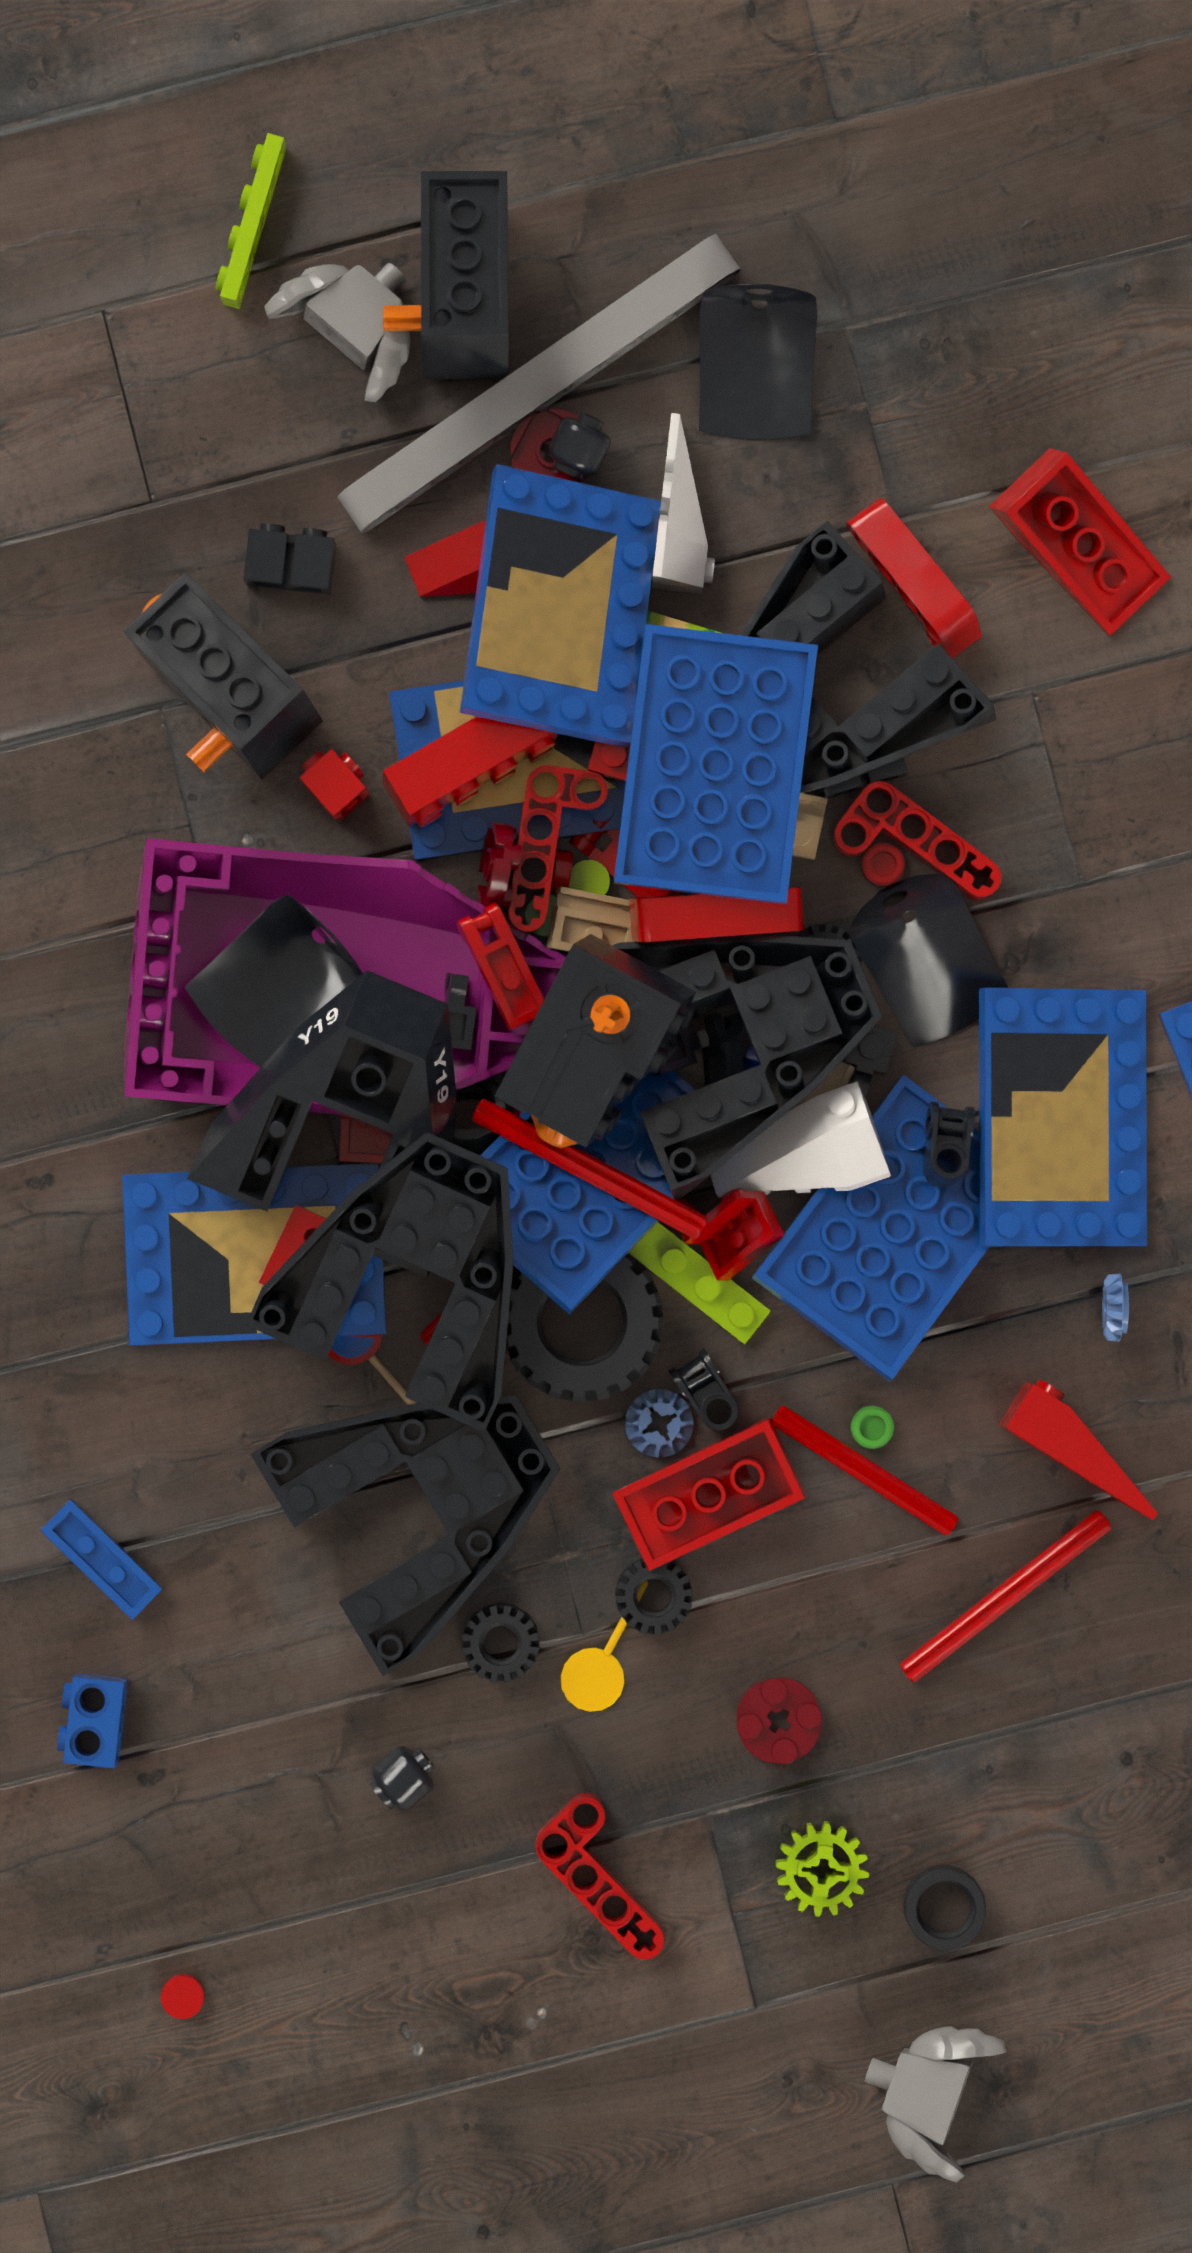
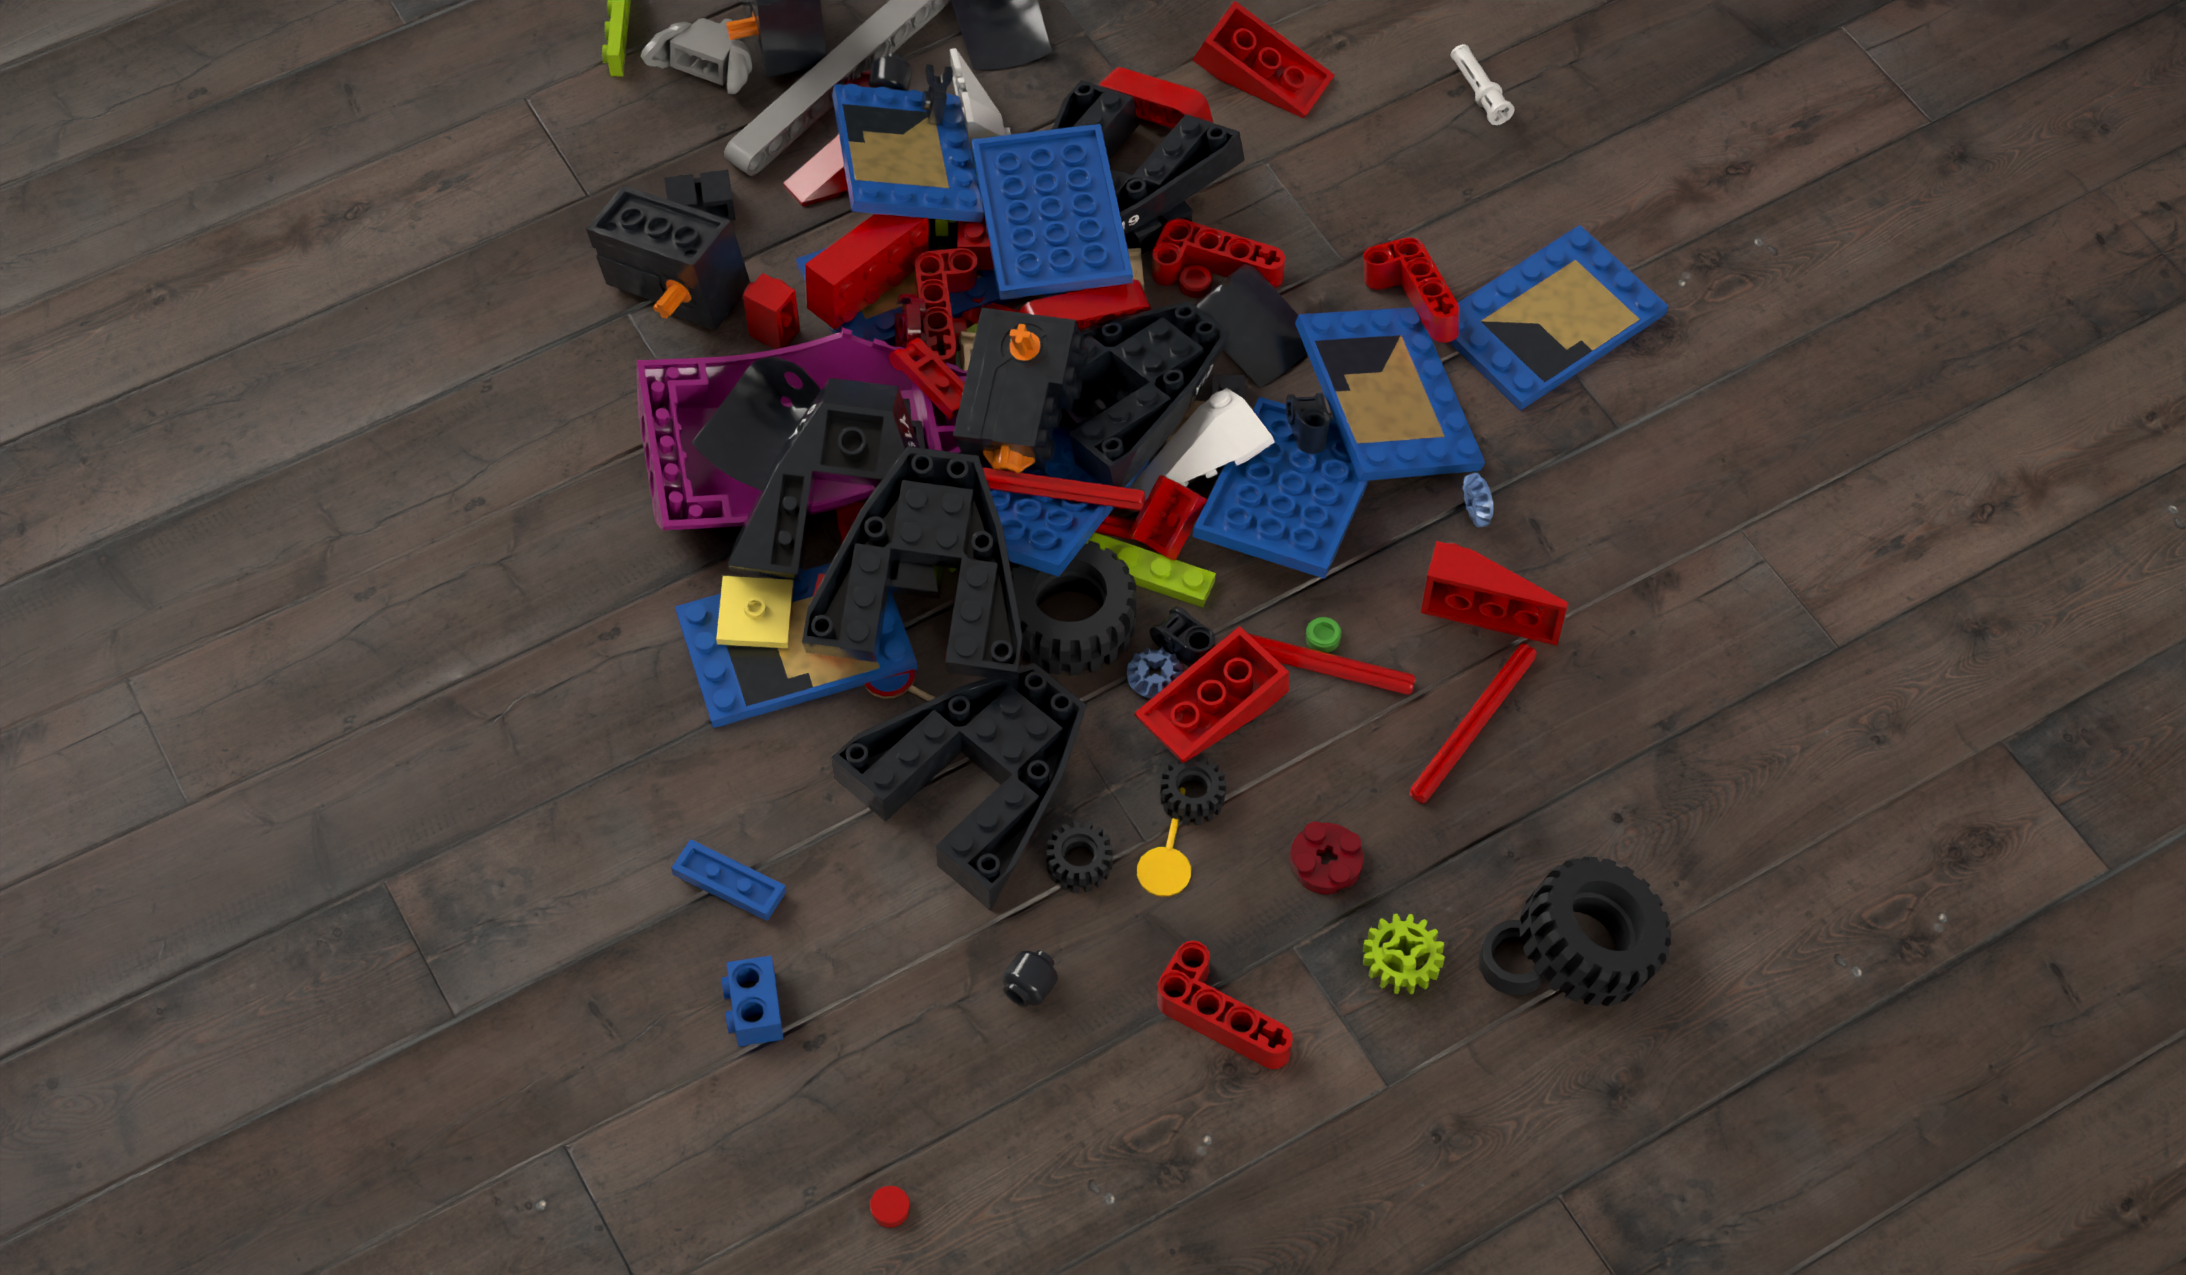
camera: 15 degrees left, 30 degrees down
light grey torso [864,2026,1007,2183] -> none
none -> light yellow plate [716,576,794,648]
none -> black plate [921,64,953,125]
none -> red beam [1363,237,1459,343]
none -> black tyre [1519,856,1672,1006]

